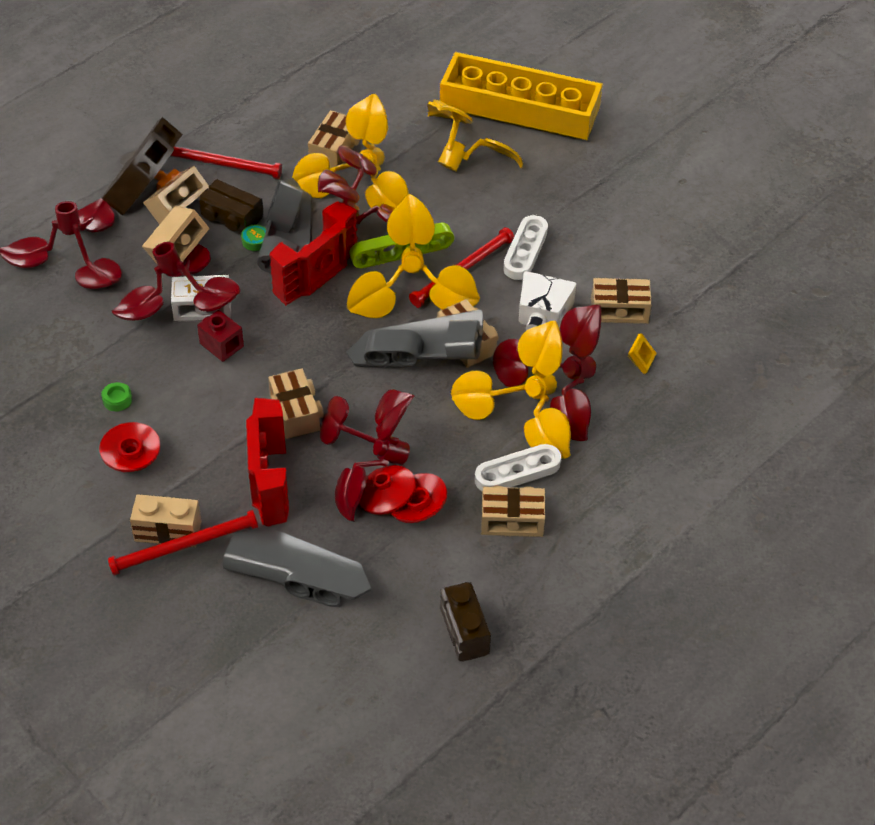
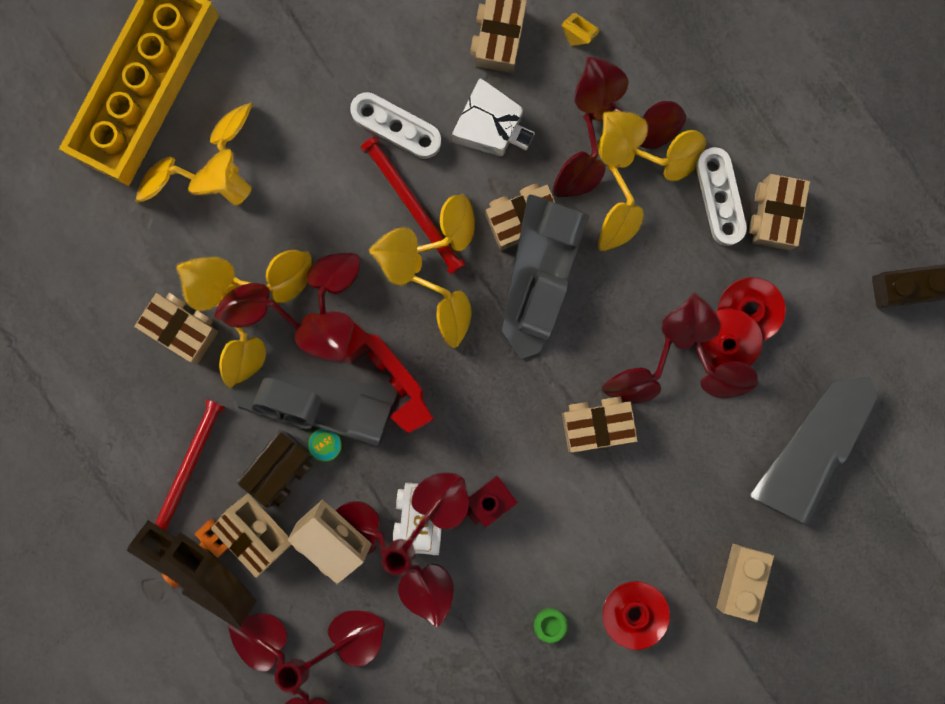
camera: 80 degrees left, 35 degrees up
red bar [108,510,259,576] -> none
red plate [246,398,289,527] -> none
lime beam [349,223,455,268] -> none

